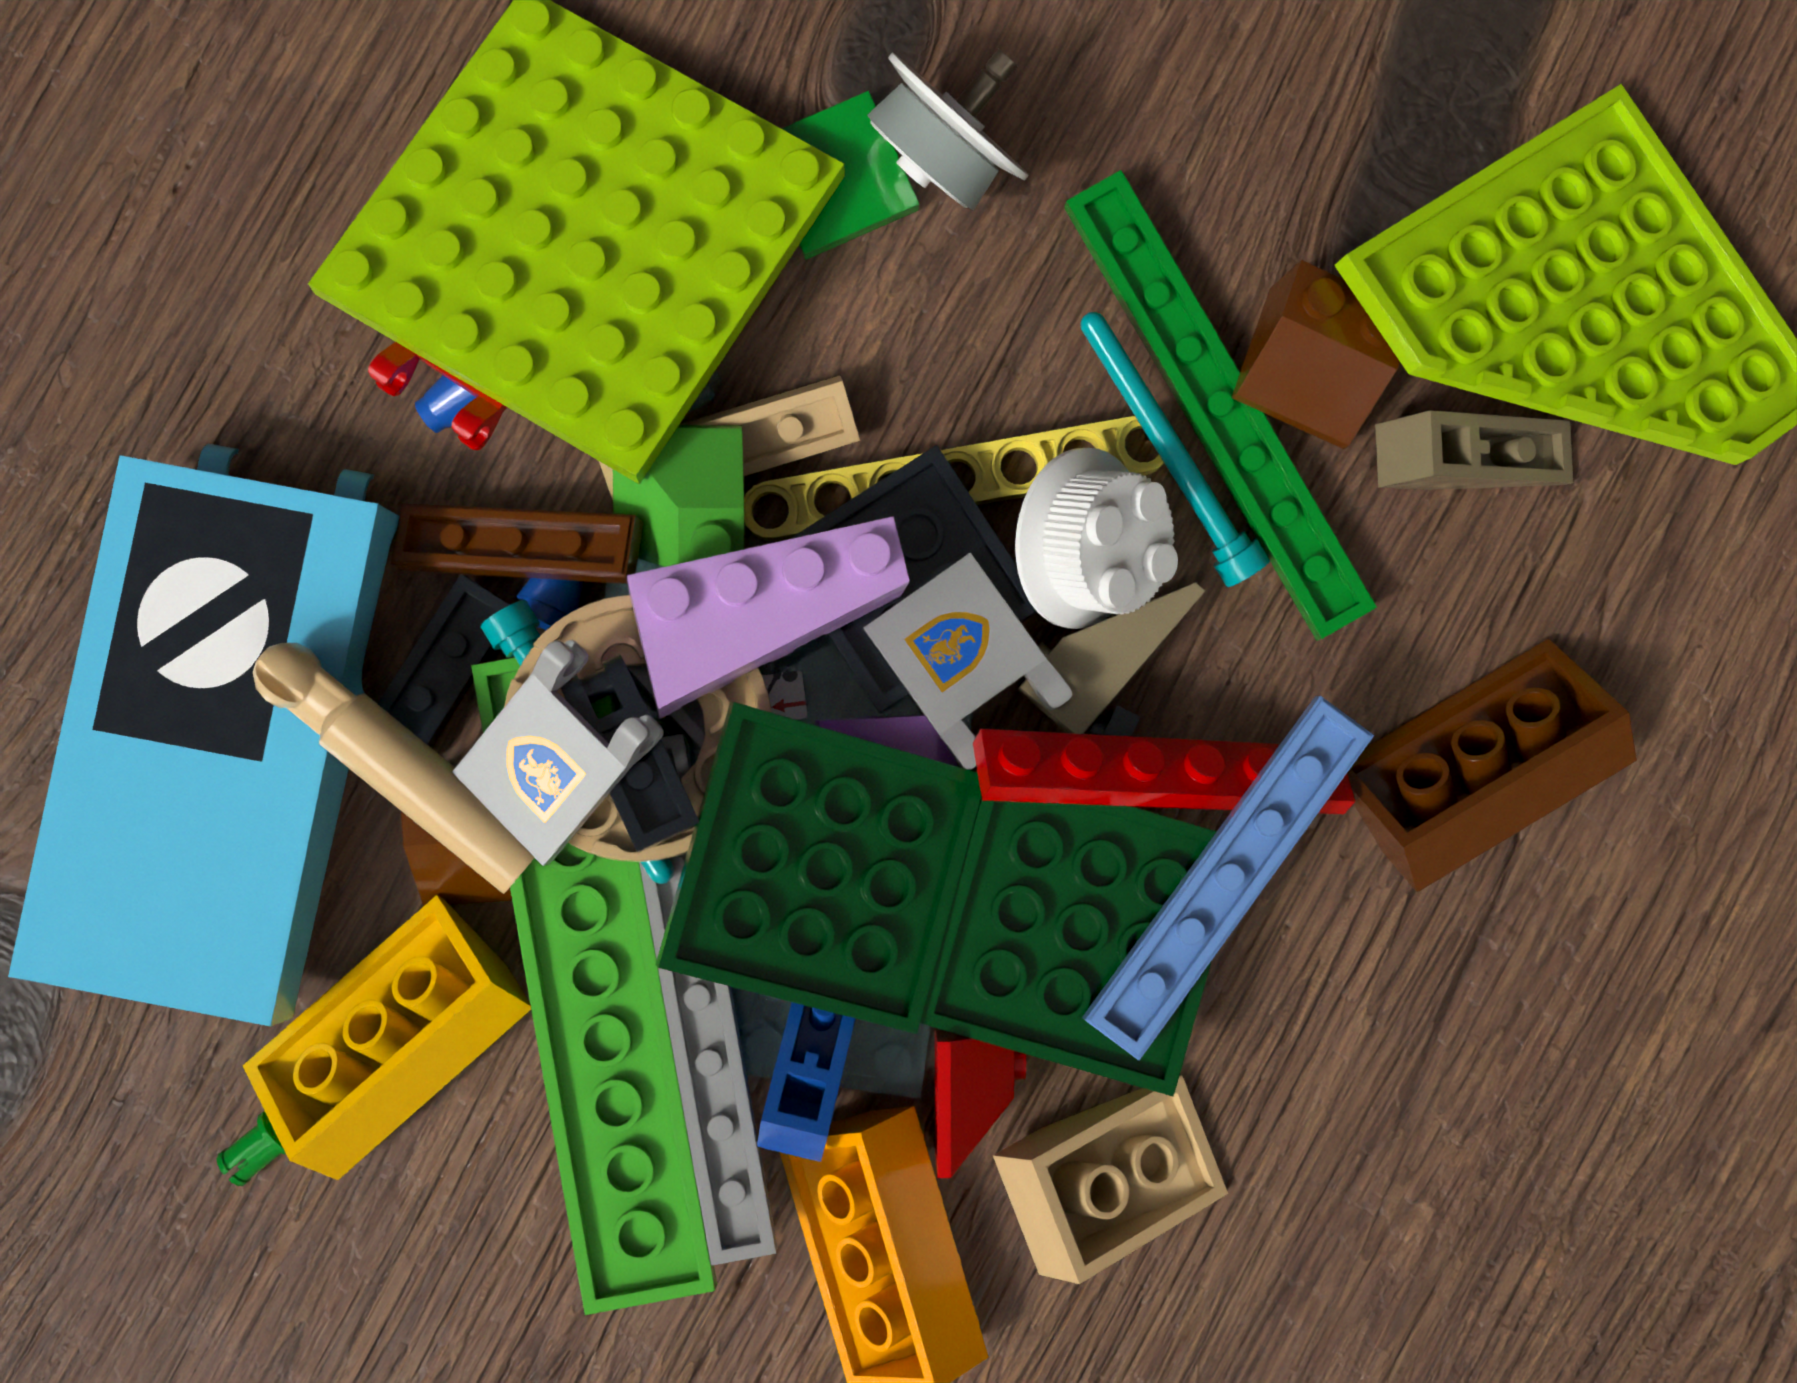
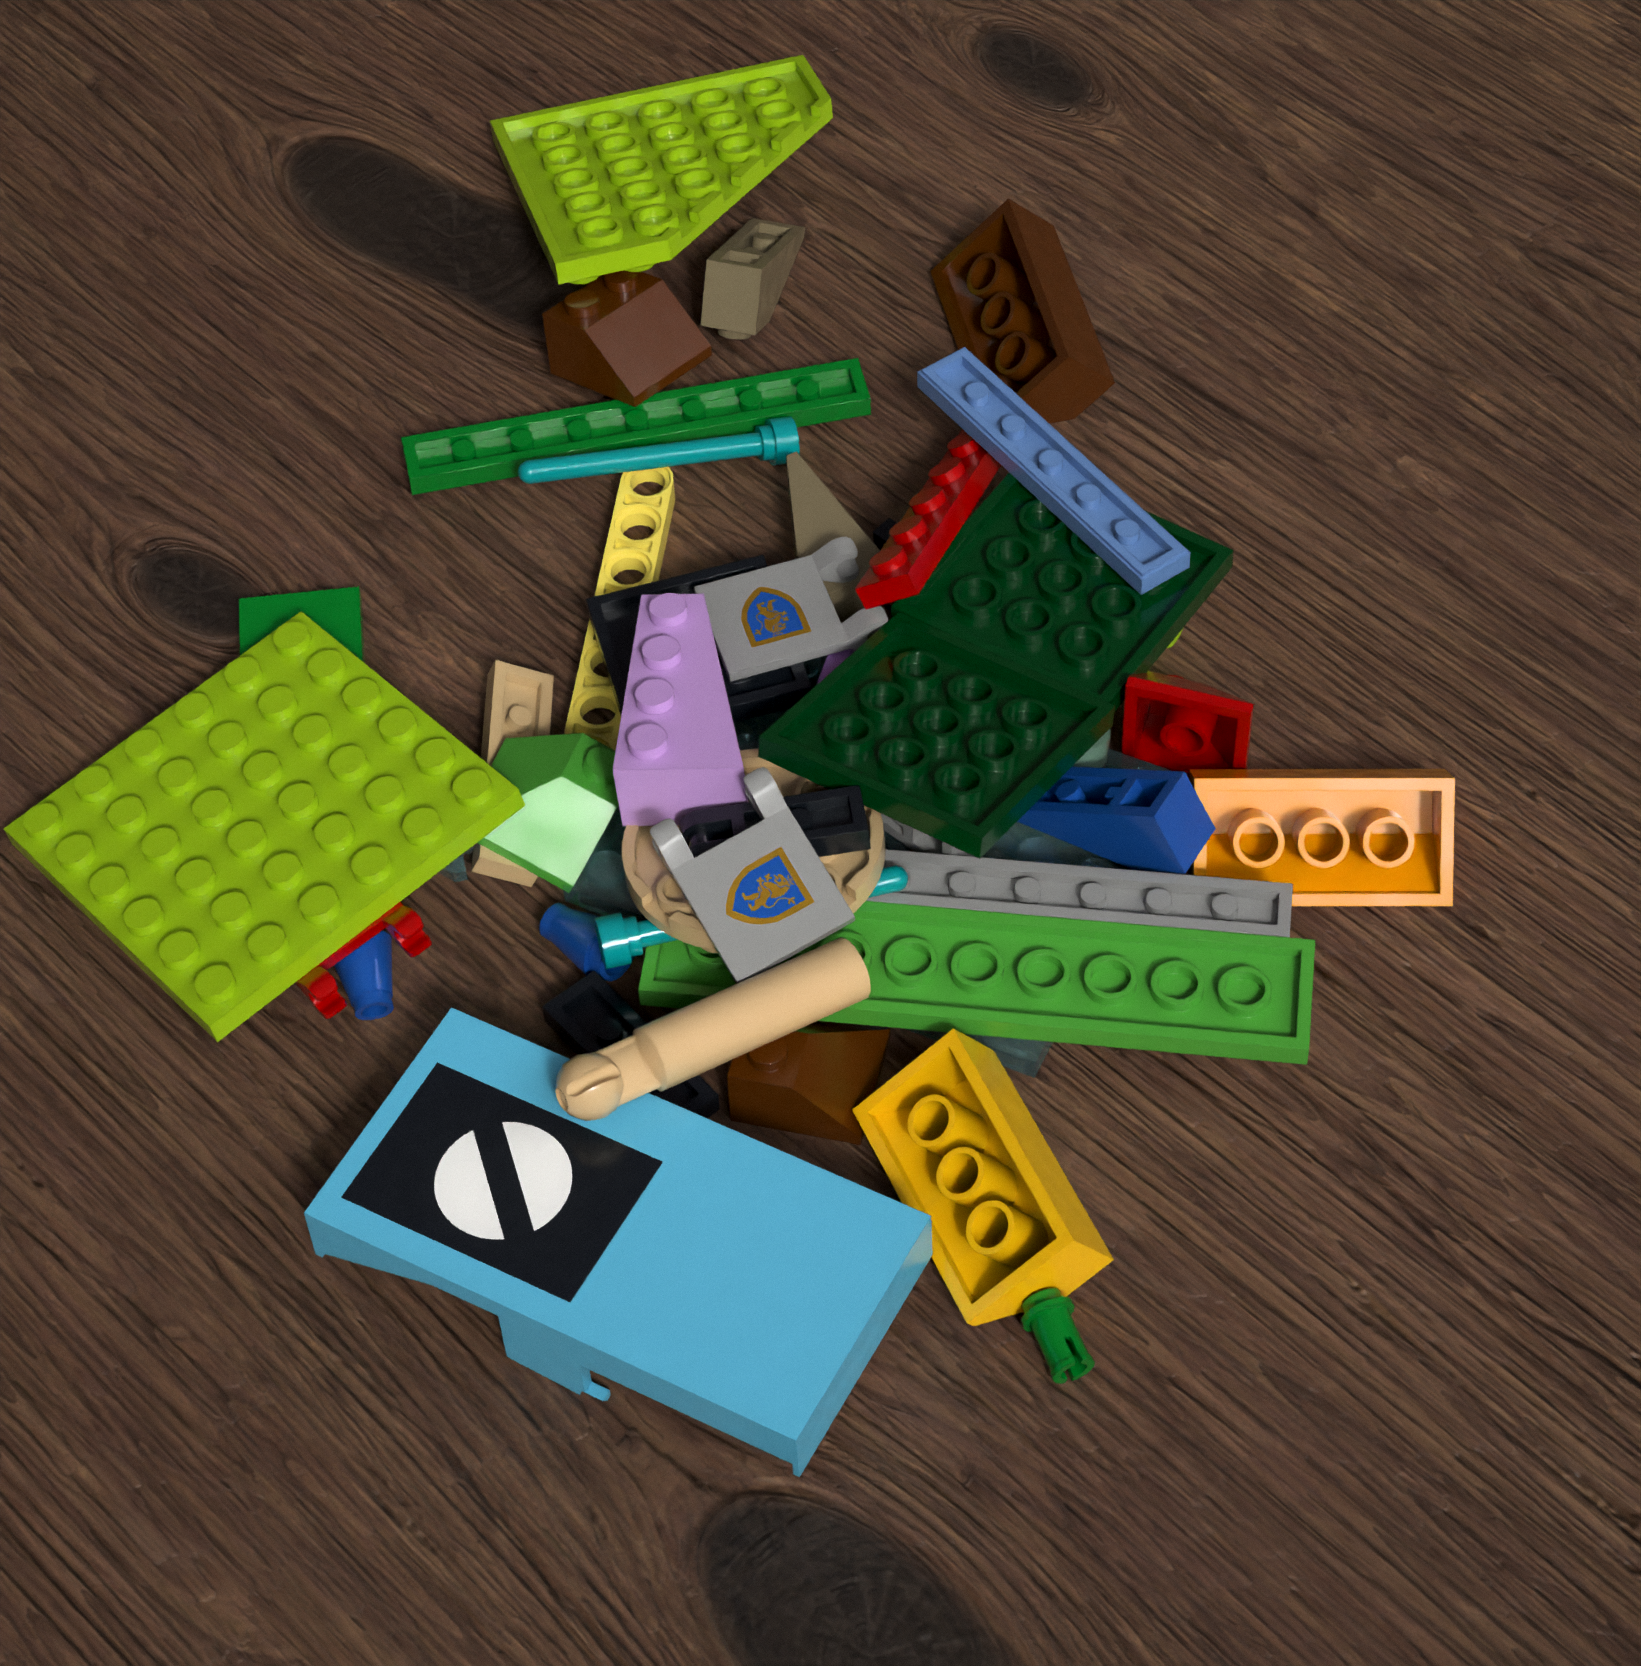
camera: 70 degrees left, 35 degrees down
reddish brown tile [391,503,644,584] -> none
piece [867,48,1029,210] -> none
tan slope [993,1075,1228,1284] -> none
white piece [1015,448,1178,629] -> none

